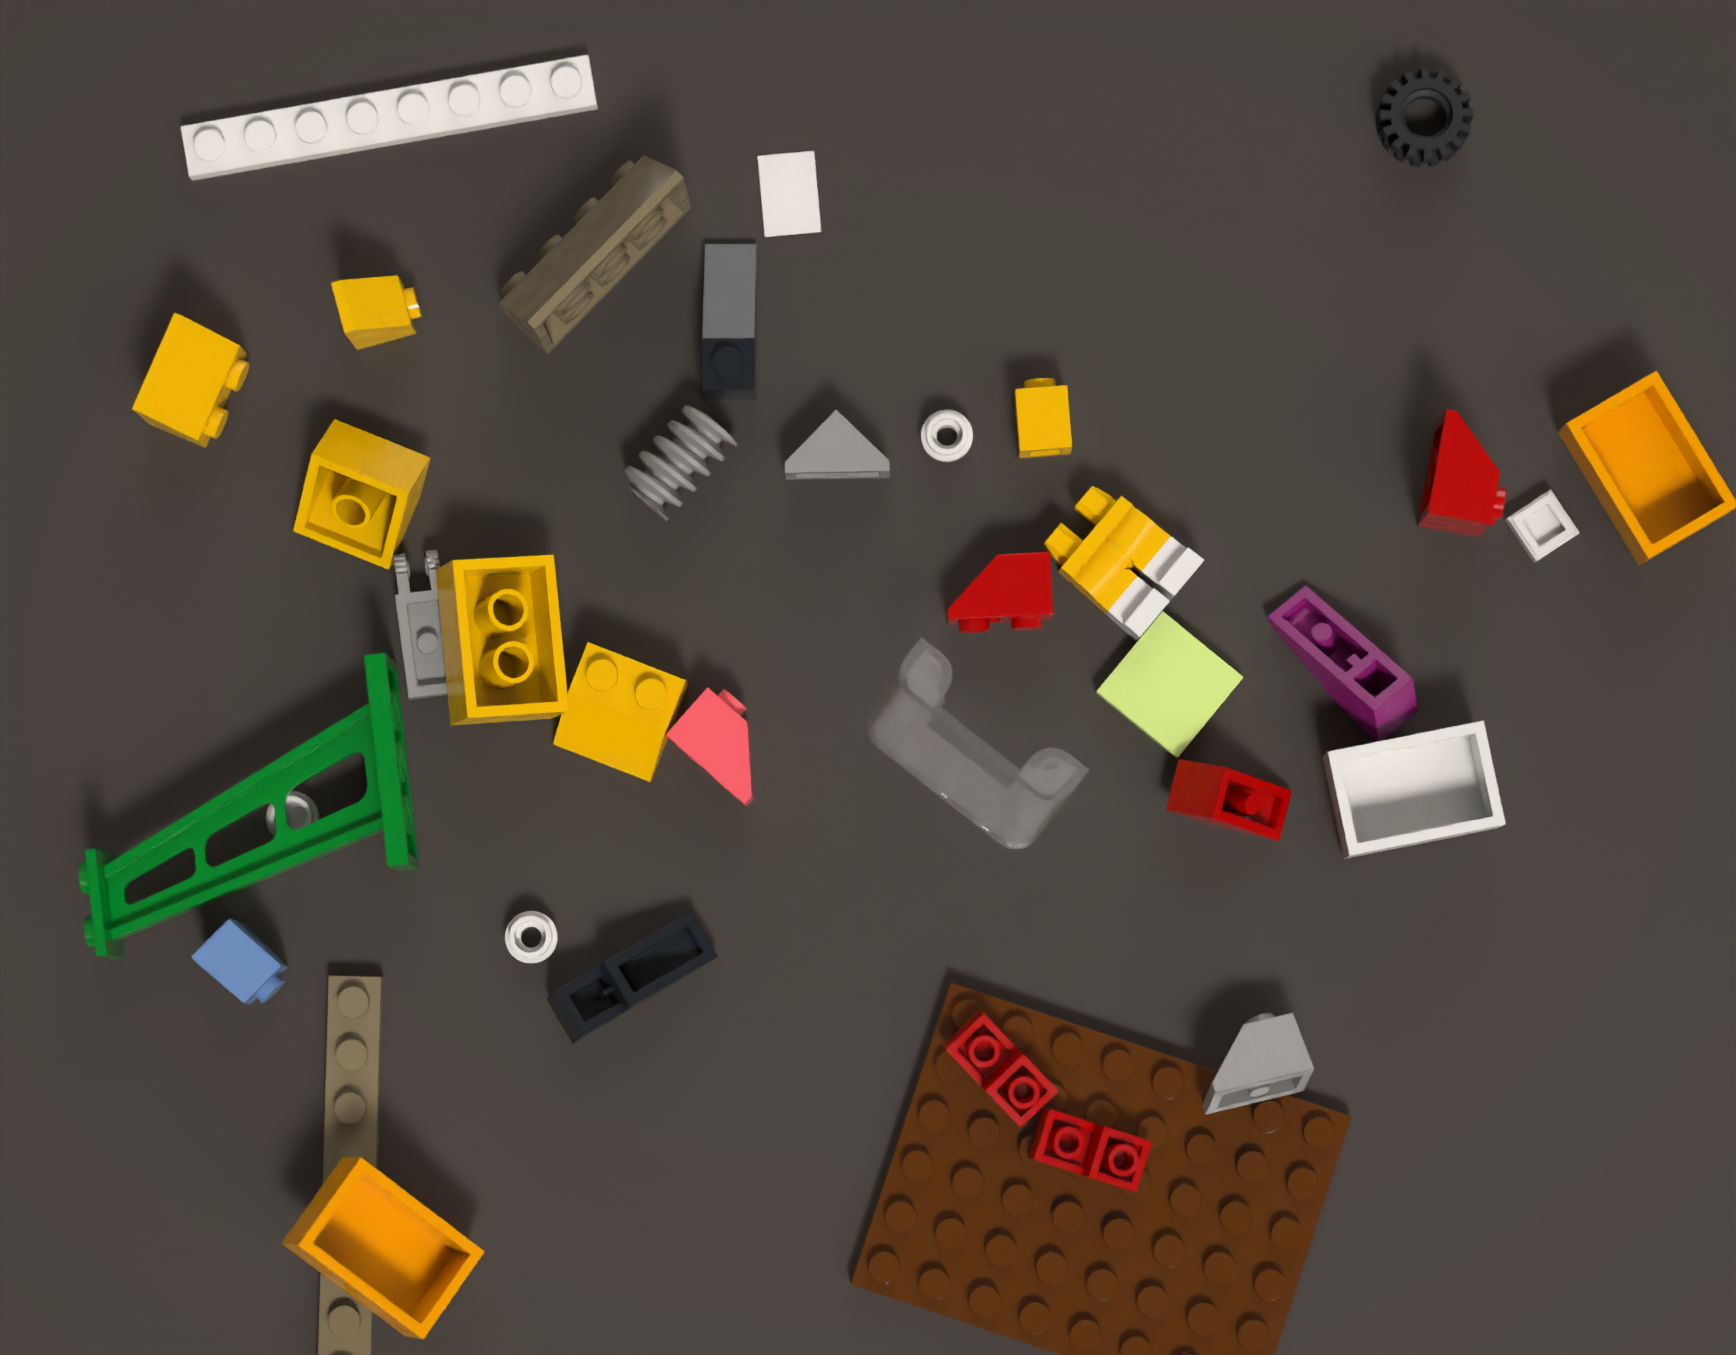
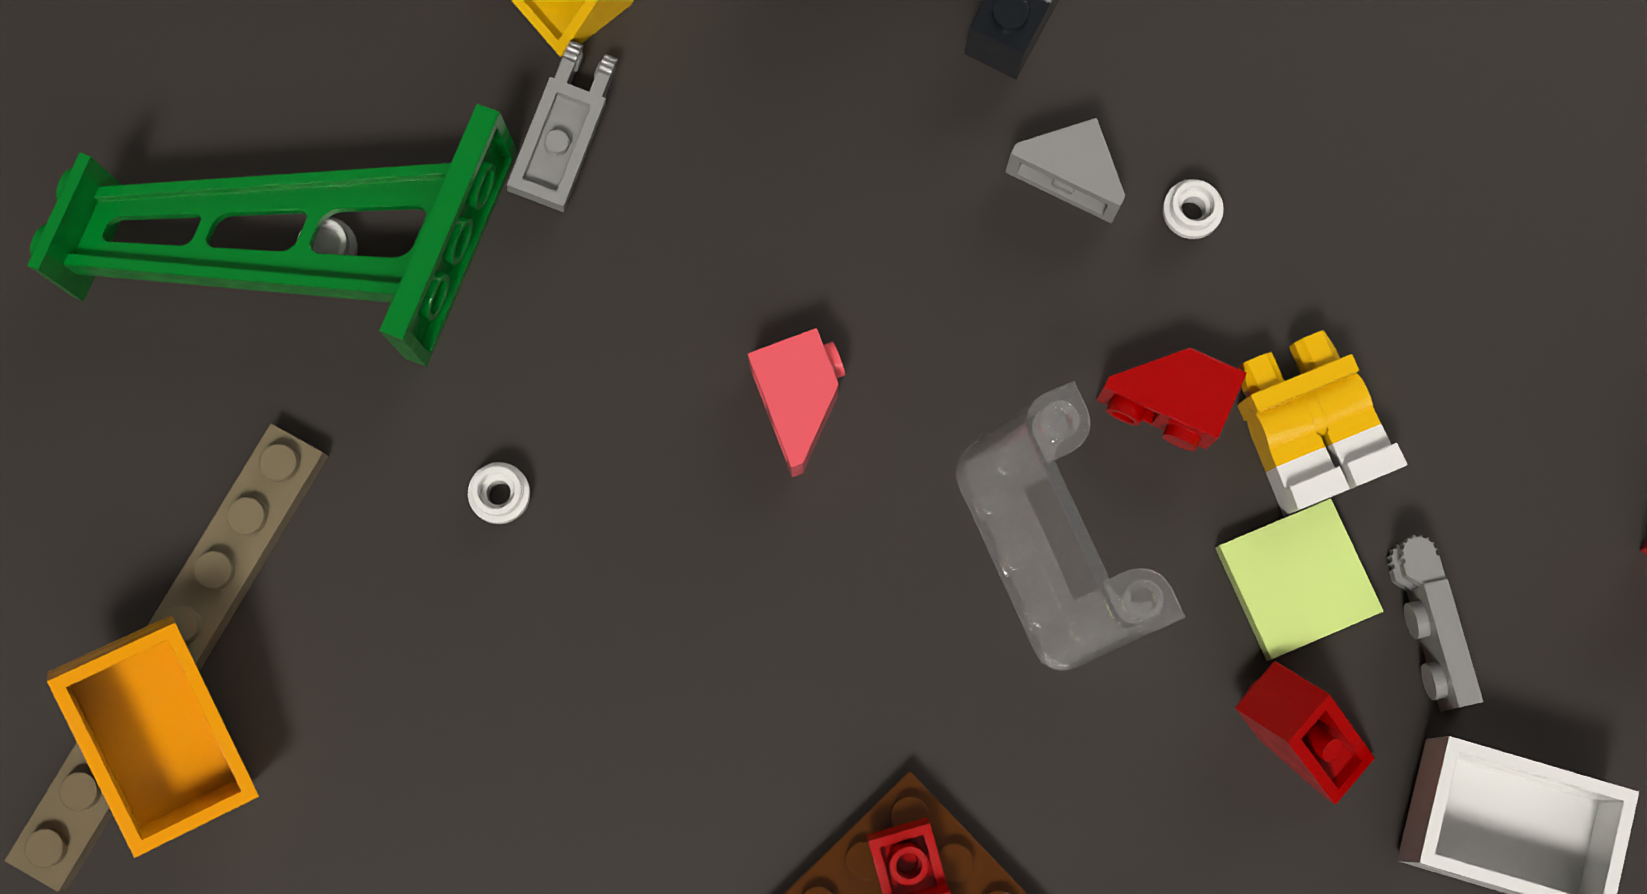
camera: 20 degrees right, 5 degrees down
medium blue slope [191,919,288,1004] -> none
yellow brick [436,555,569,726] -> none
black slope [546,912,718,1044] -> none
yellow slope [553,642,689,783] -> none
light grey piece [625,405,738,522] -> none
yellow brick [1014,378,1072,458] -> none
magenta slope [1267,585,1418,742] -> none
none -> light grey hinge [1386,535,1484,712]

